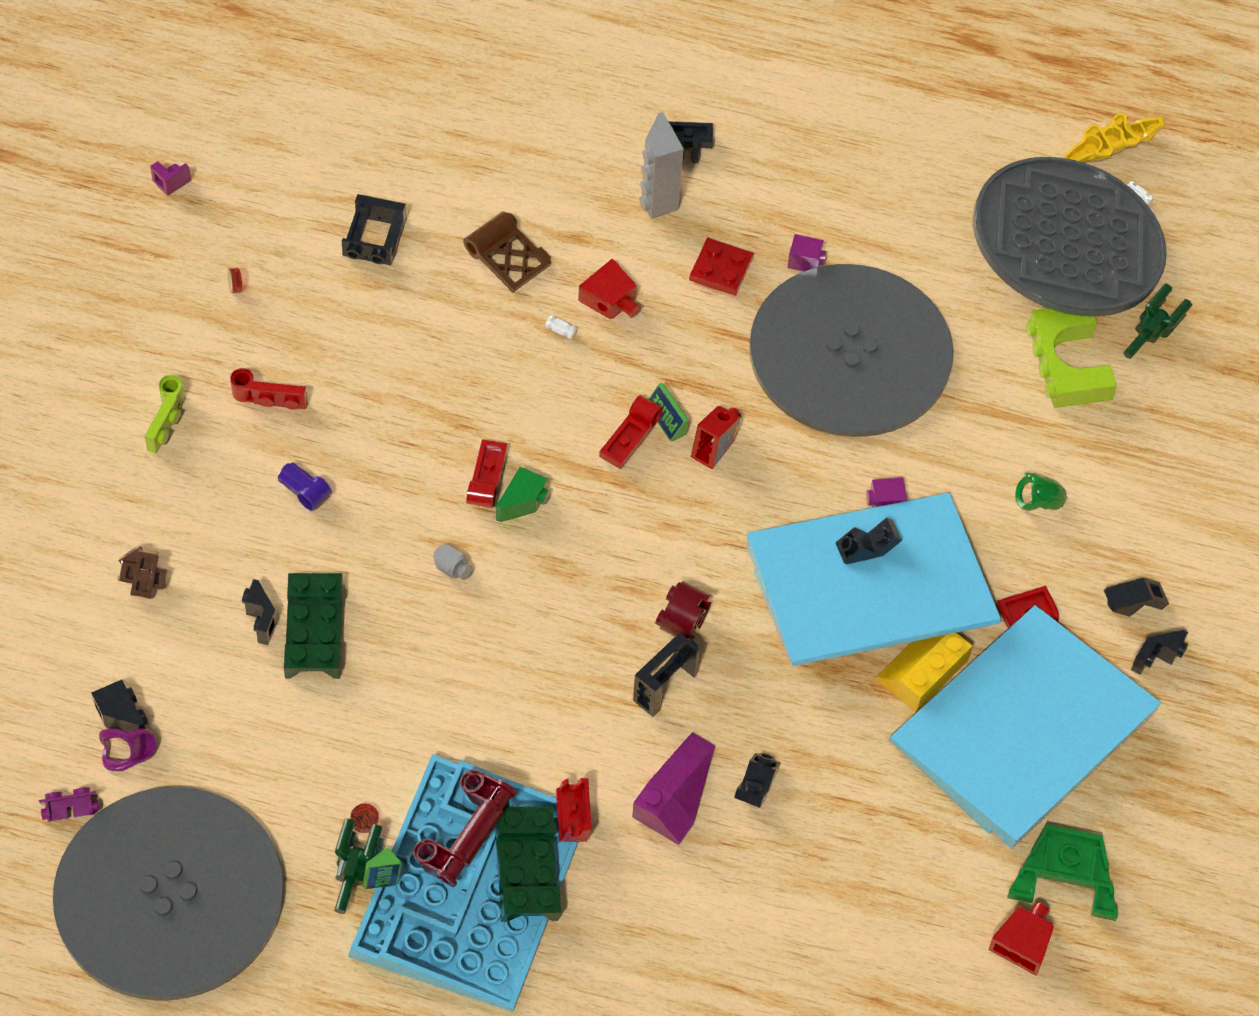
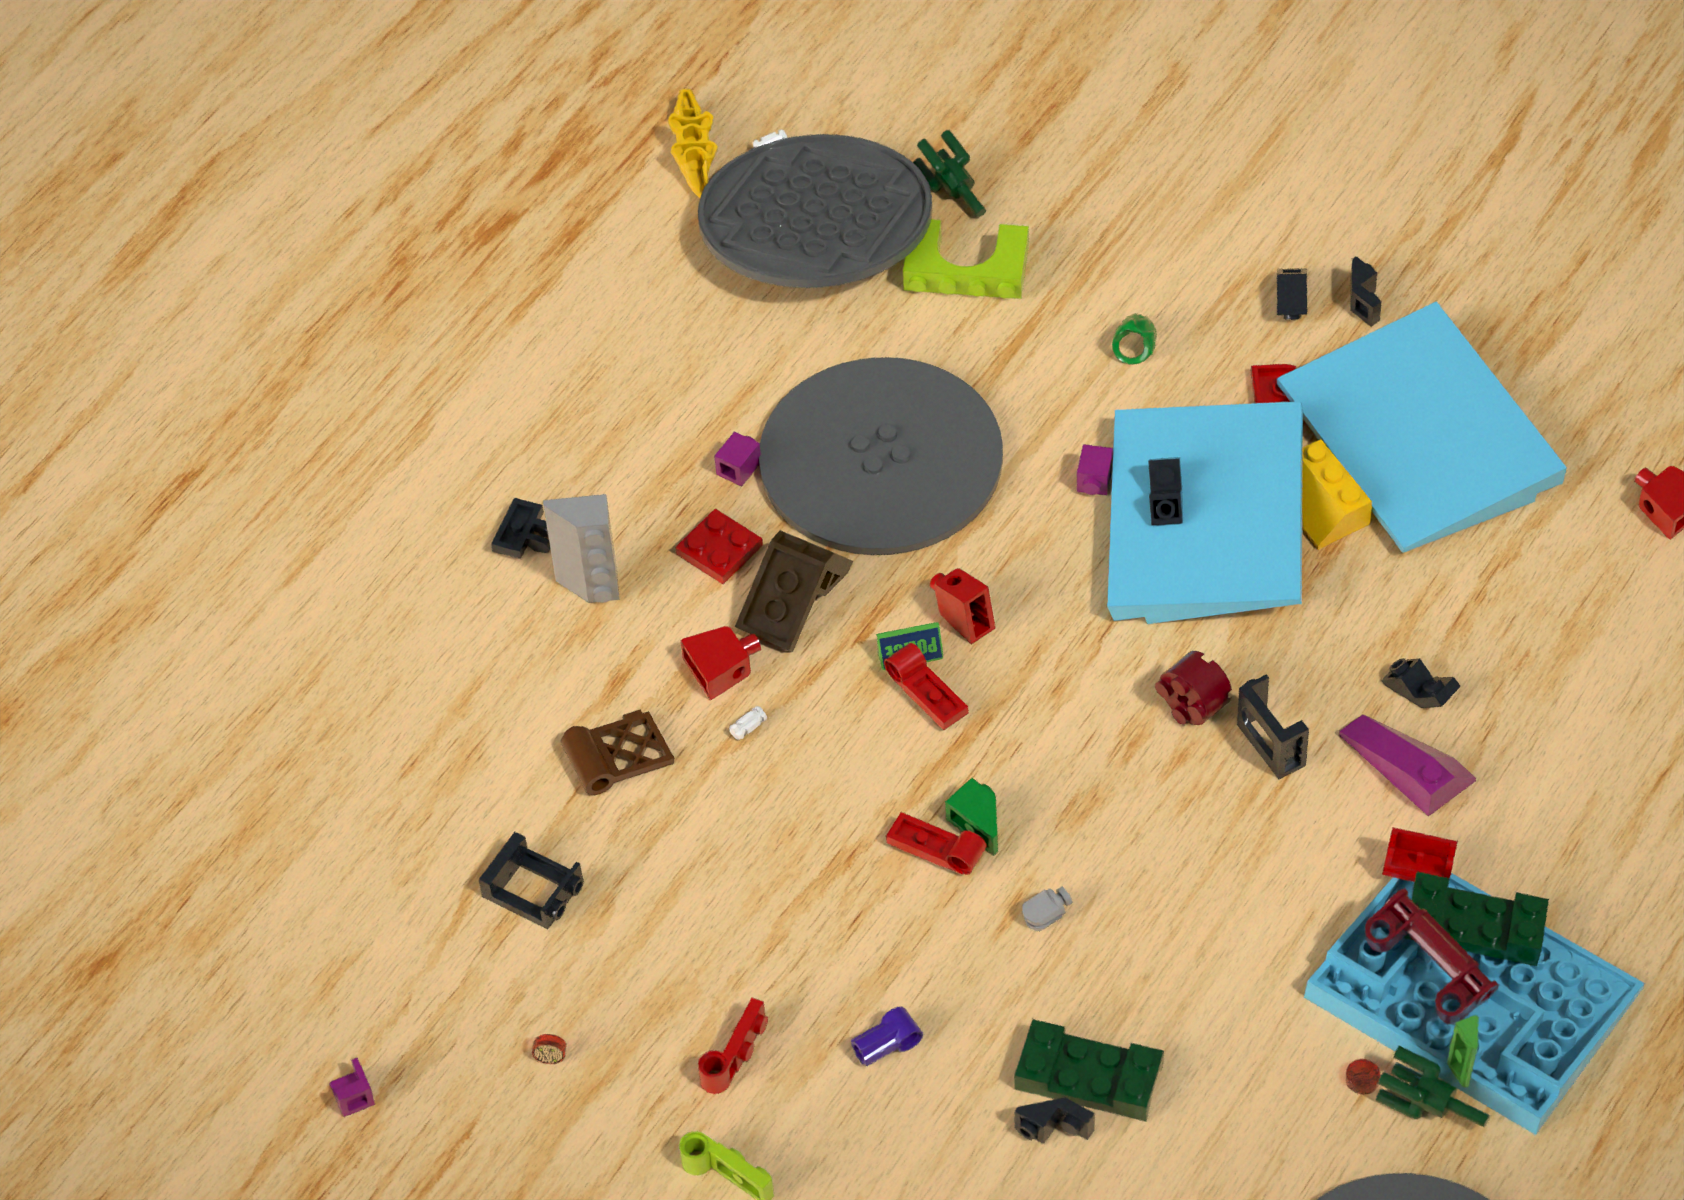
camera: 65 degrees left, 5 degrees down
green wing [1007,824,1118,921] -> none
none -> dark brown bracket [735,530,853,652]

